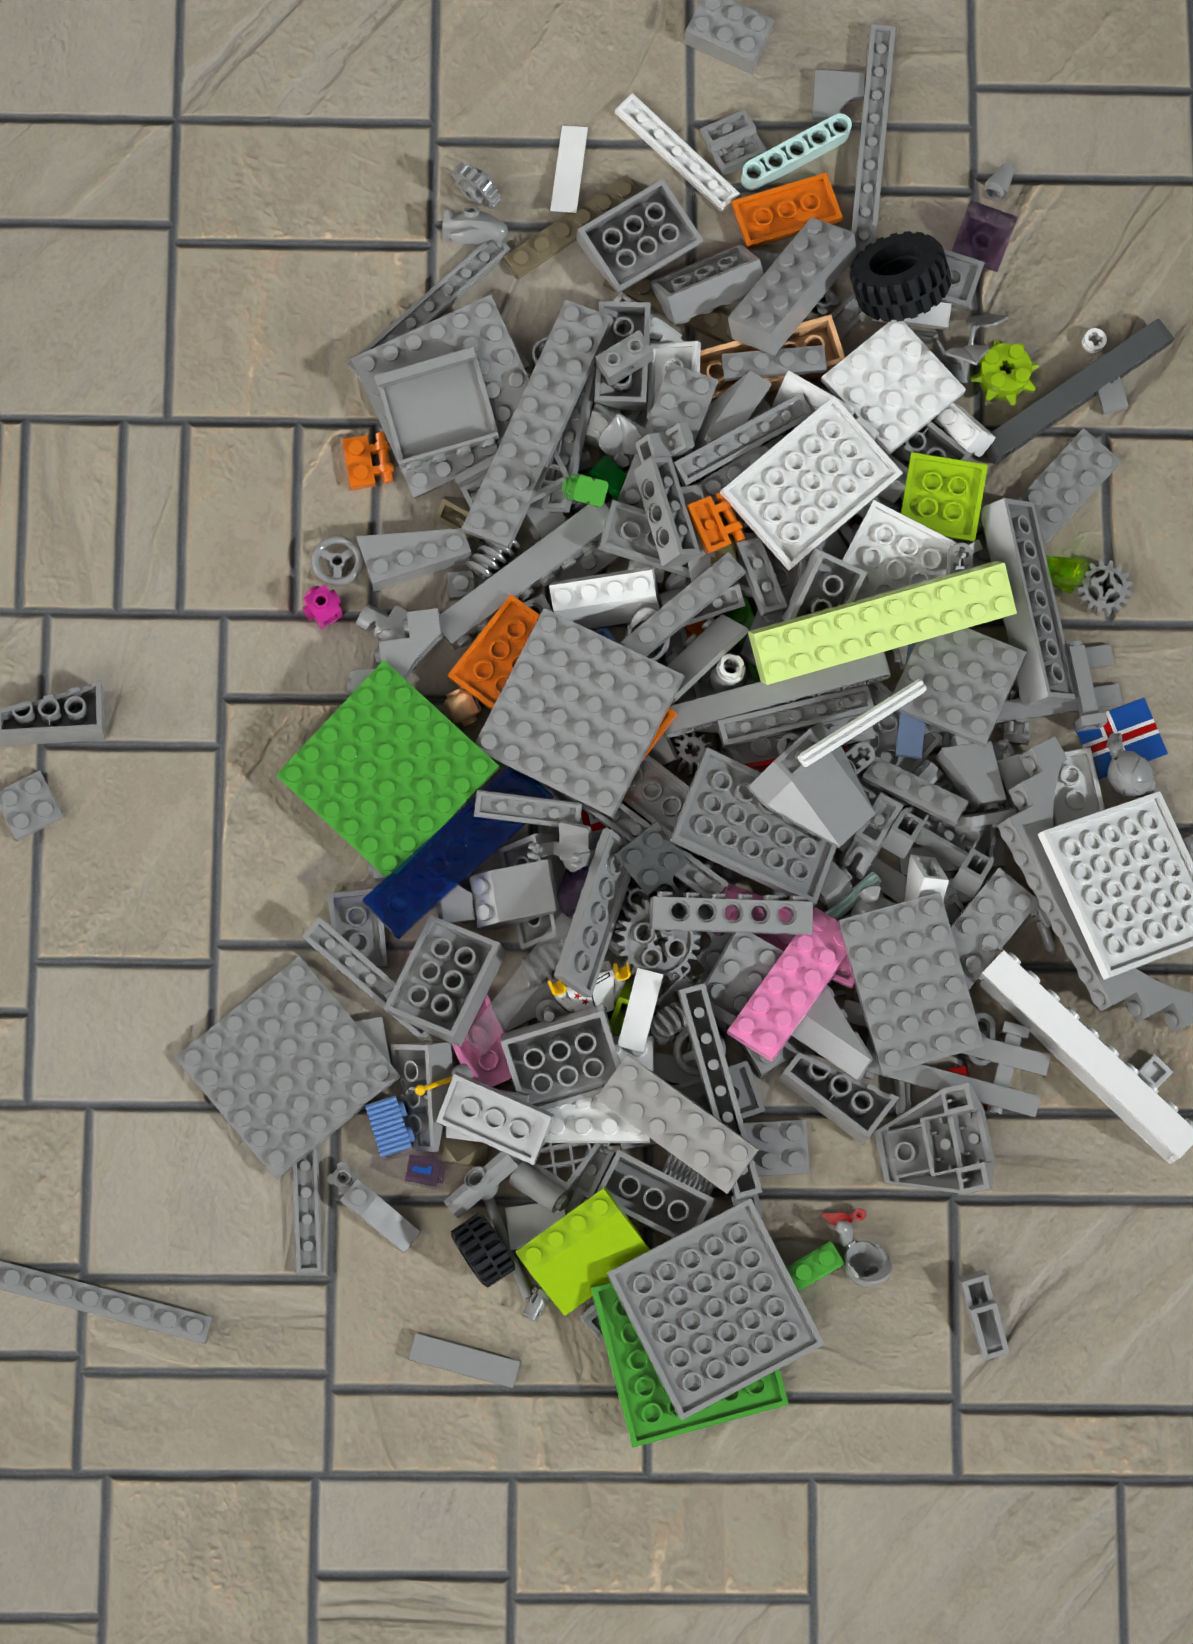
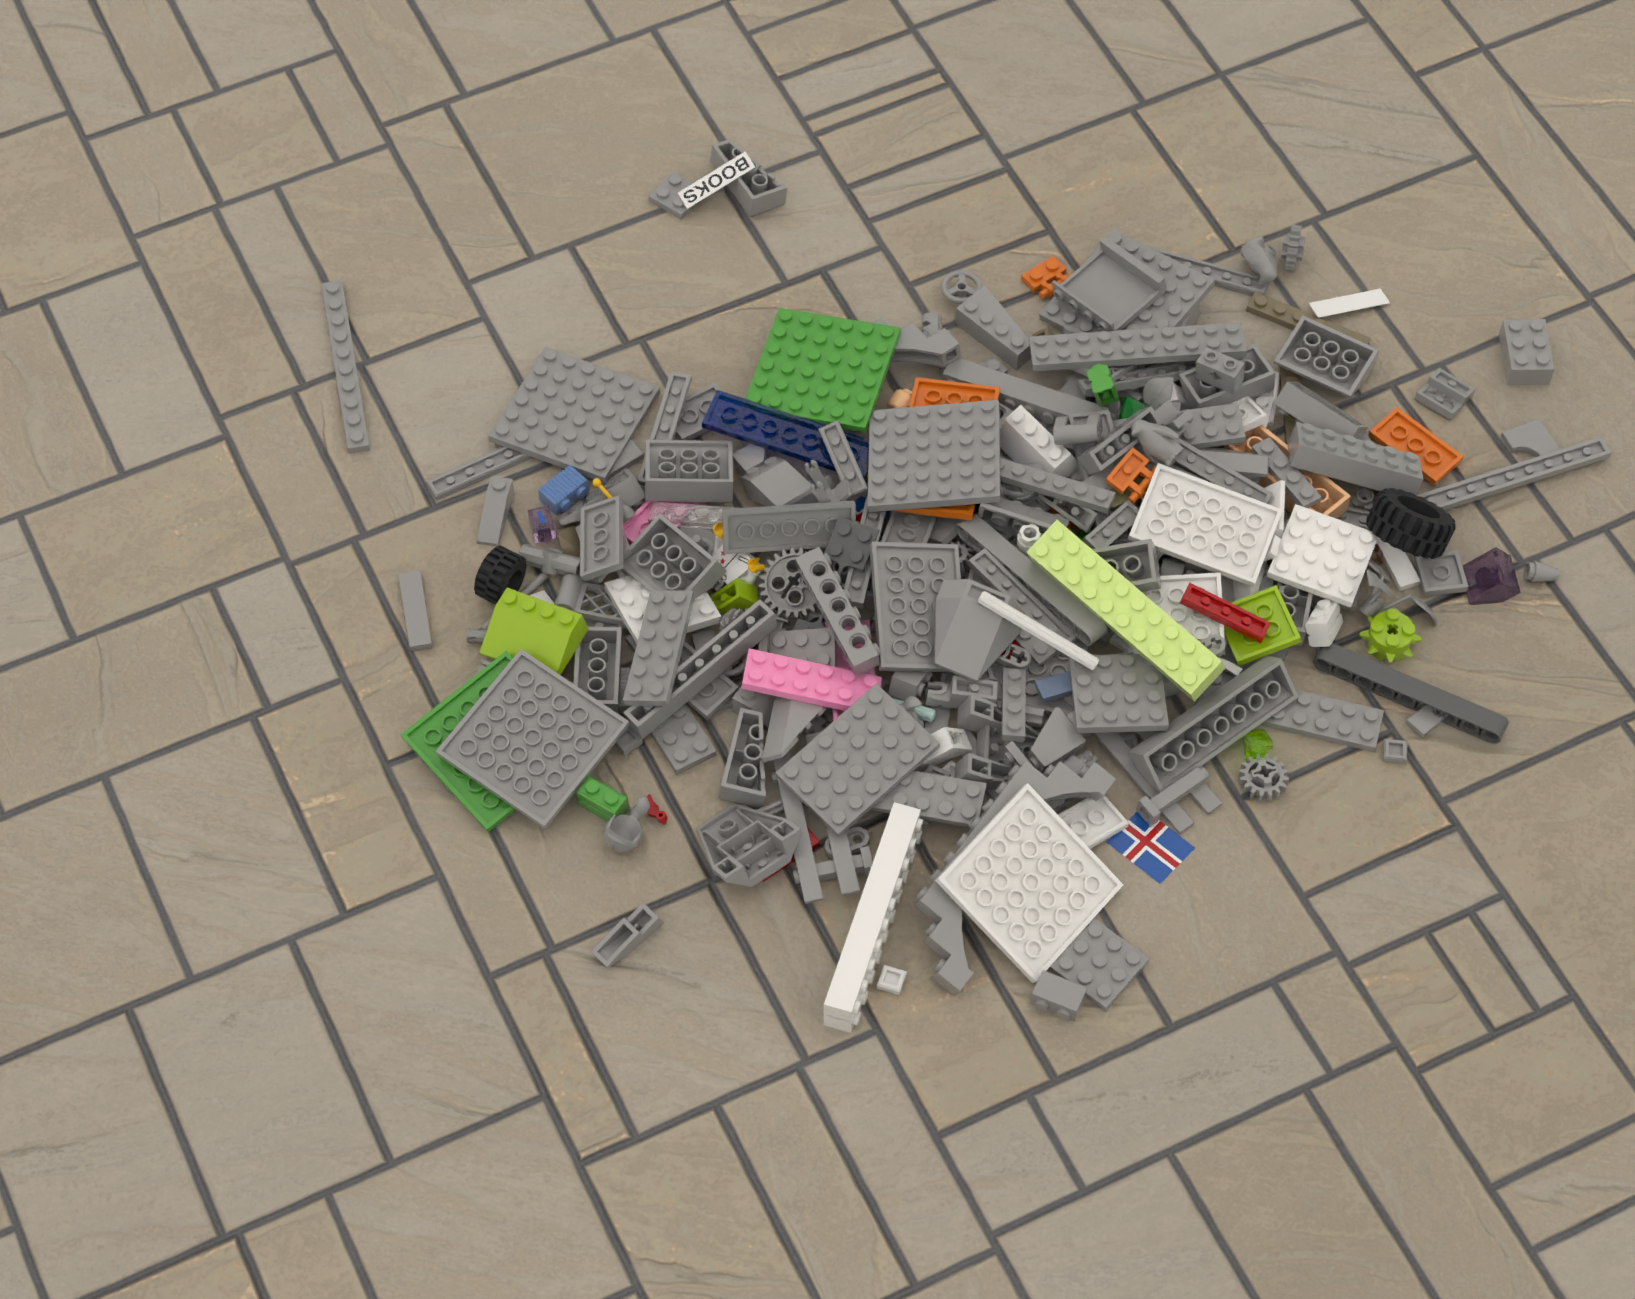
camera: 70 degrees right, 20 degrees down
dark pink brick [302,585,343,630] -> none
light grey plate [327,1162,359,1194] -> none
light grey piece [466,537,521,579] -> none
white tile [615,93,740,213] -> none
white tile [617,968,663,1053] -> none
light aqua beam [741,113,852,191] -> none
light grey tile [1002,718,1031,746] -> none
white bush [1082,328,1107,353] -> none
light grey piece [1106,733,1155,799] -> none
none -> white sticker [678,151,755,209]
none -> light grey connector [1053,413,1102,445]
none -> light grey animal [1131,419,1185,467]
none -> red tile [1180,582,1271,643]
none -> light grey tile [1383,739,1407,764]

